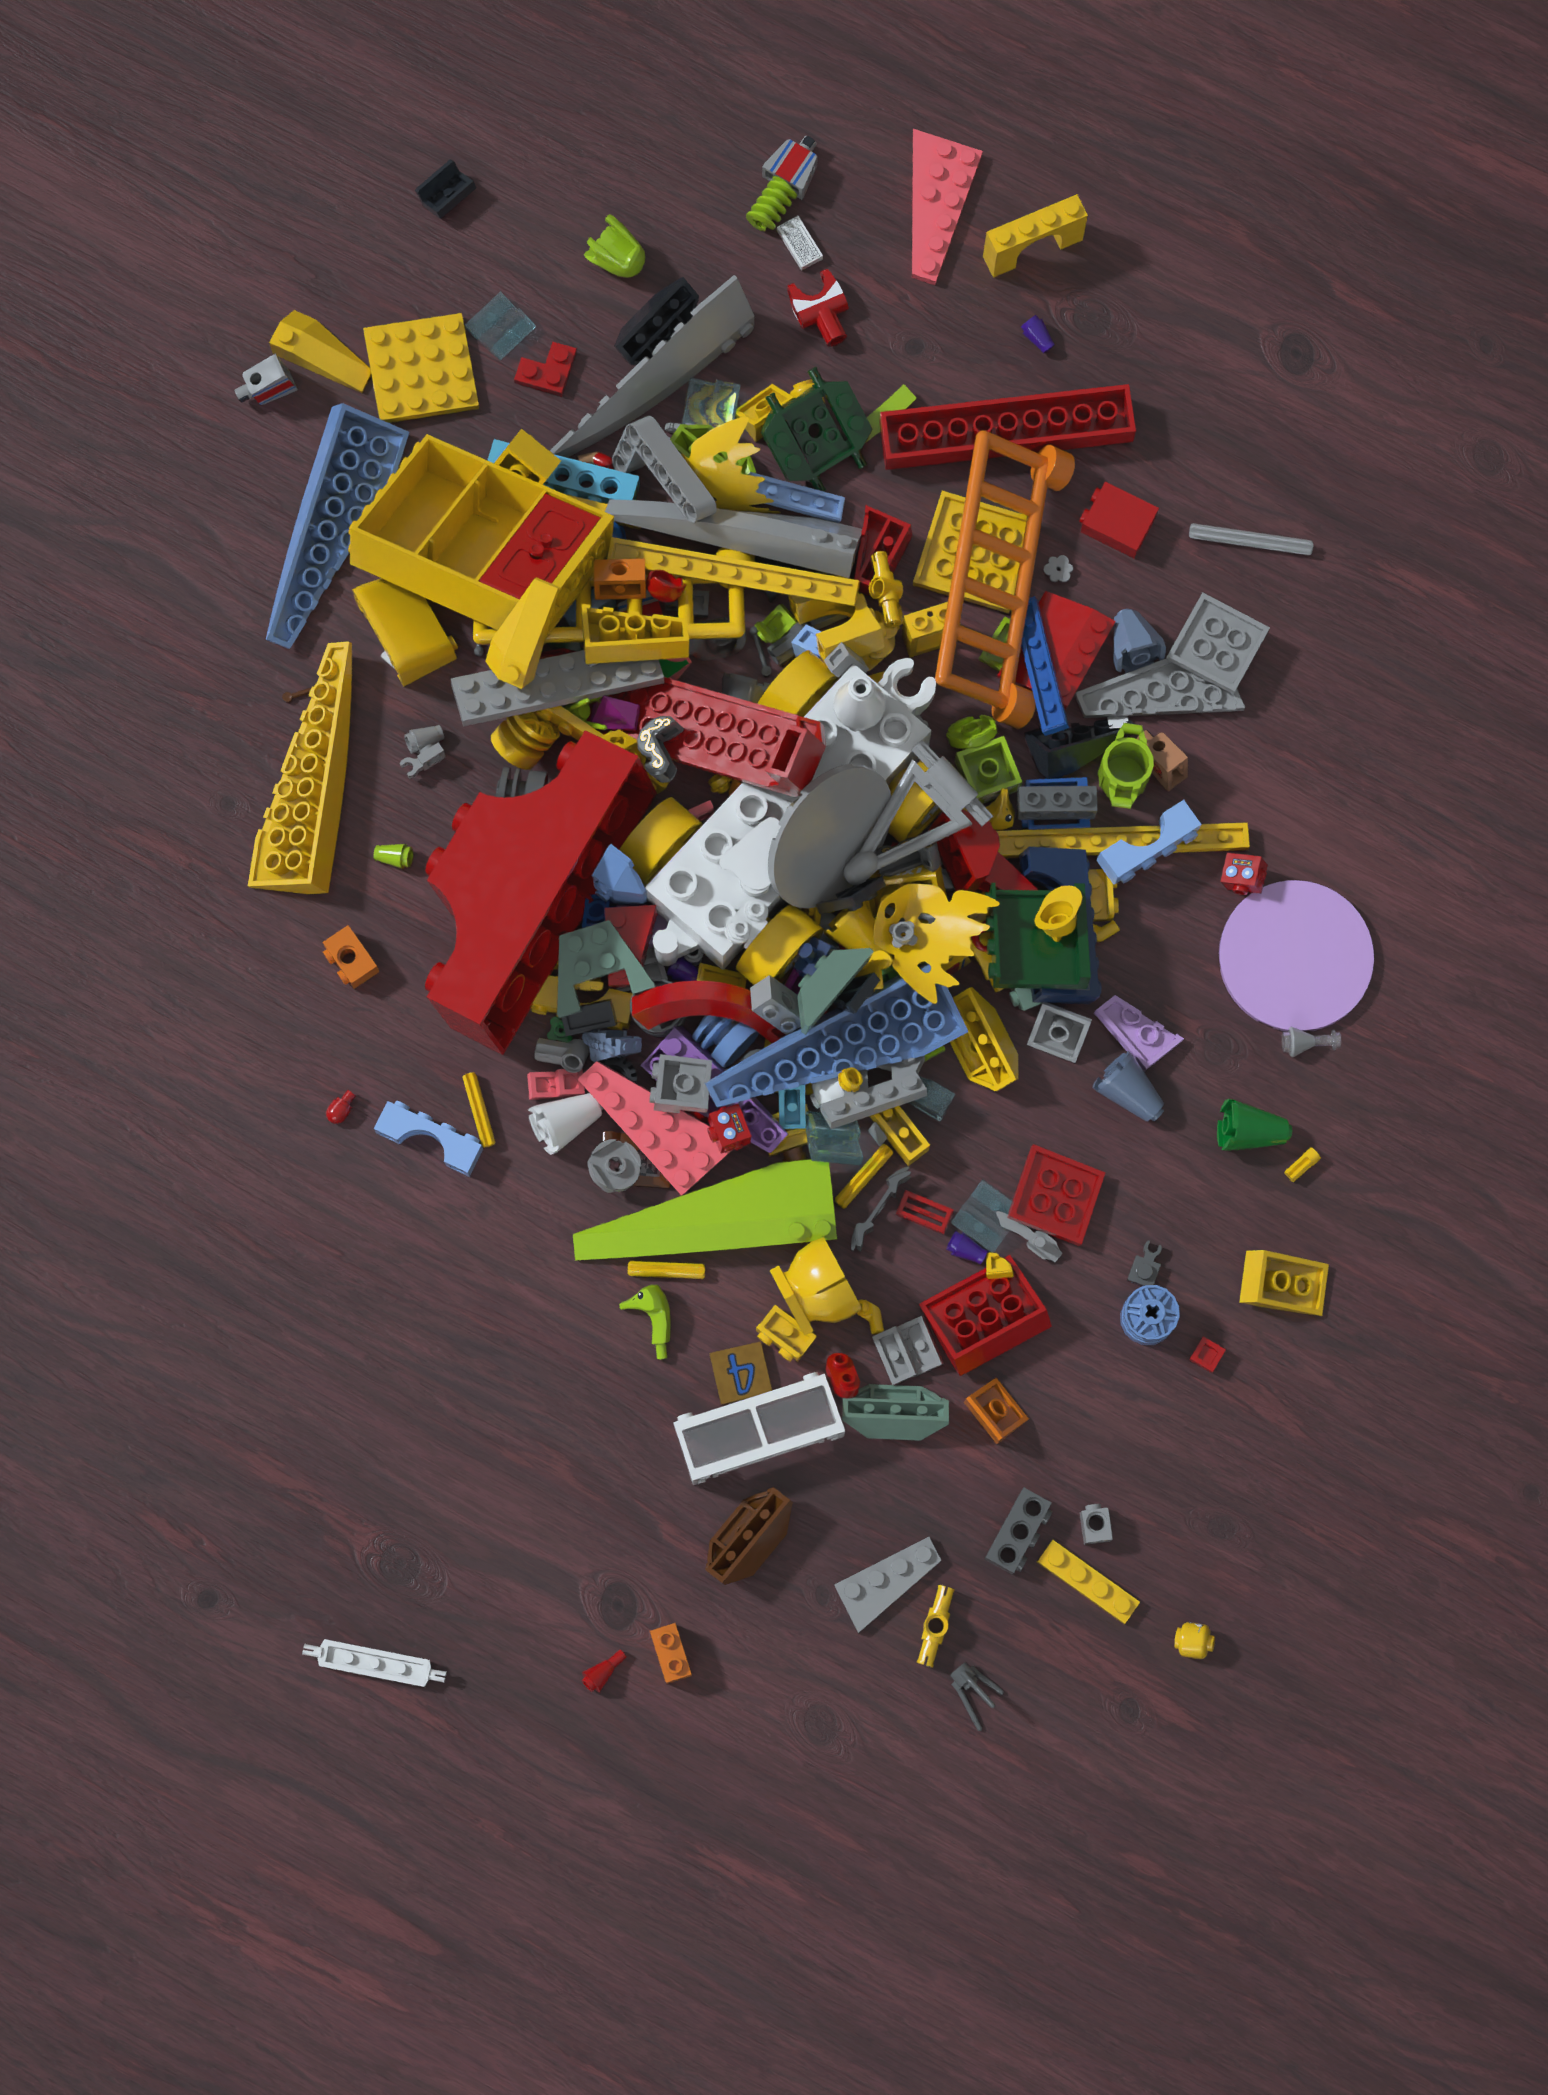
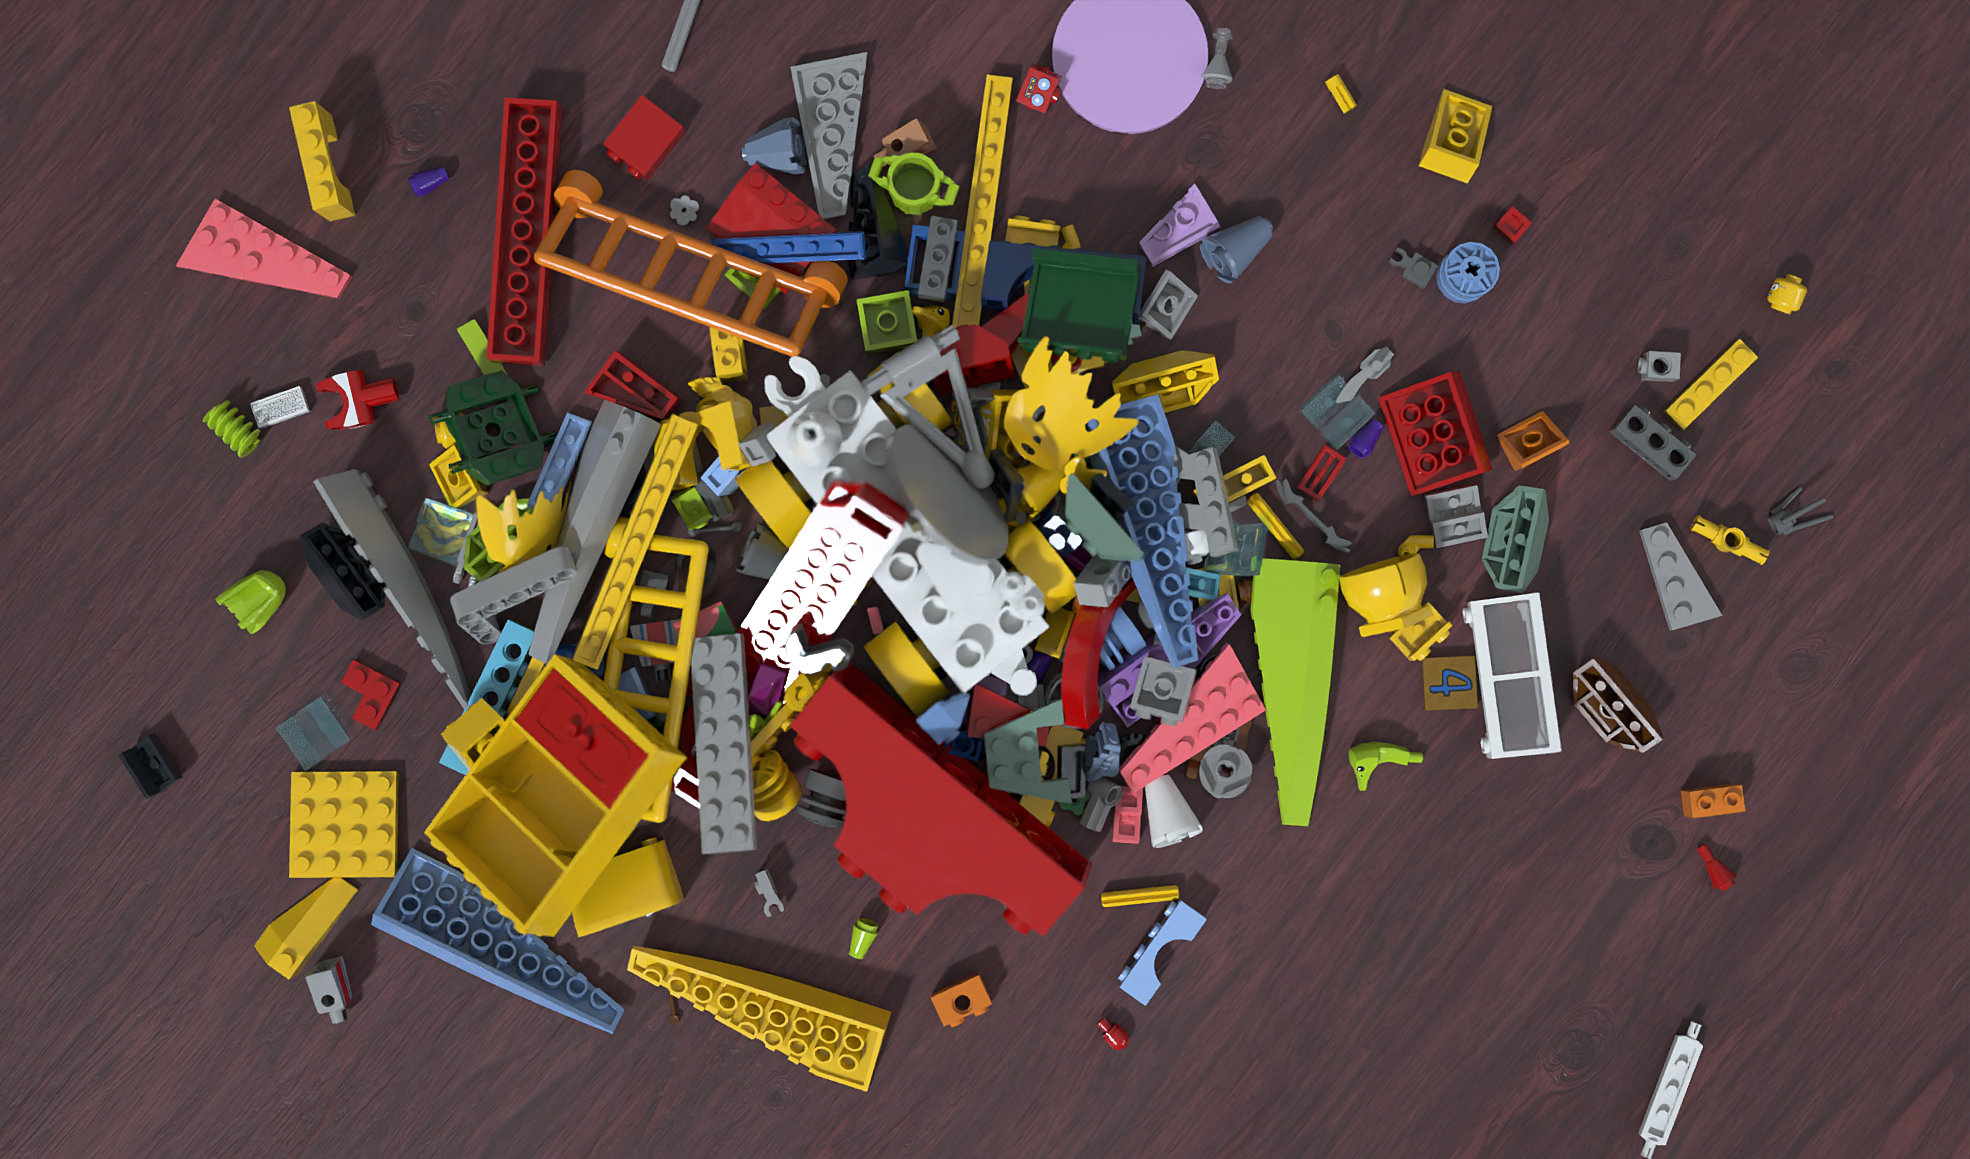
camera: 75 degrees left, 10 degrees up
light grey cone [404,725,444,754] -> none
yellow wedge [486,577,560,689] -> none
red arm [577,451,614,469] -> none
yellow wedge [581,604,689,664] -> none
orange brick [594,558,646,600] -> none
yellow axle [628,1261,705,1279] -> none
red hair [646,570,686,603] -> none
red head [707,1103,752,1154] -> none
torso [762,136,818,200] -> none
red plate [826,1353,860,1398] -> none
yellow plate [838,1067,863,1092] -> none
yellow pin [869,551,903,627] -> none
light grey plate [889,921,917,948] -> none
yellow plate [913,491,1027,613] -> none
lime tile [946,715,997,749] -> none
yellow tile [986,1252,1014,1279] -> none
red plate [1007,1144,1106,1246] -> none
yellow piece [1034,885,1083,942] -> none
light blue arch [1096,800,1202,885] -> none
white sticker [1107,716,1128,728] -> none
light grey plate [1166,592,1270,695] -> none
green cone [1217,1099,1292,1151] -> none

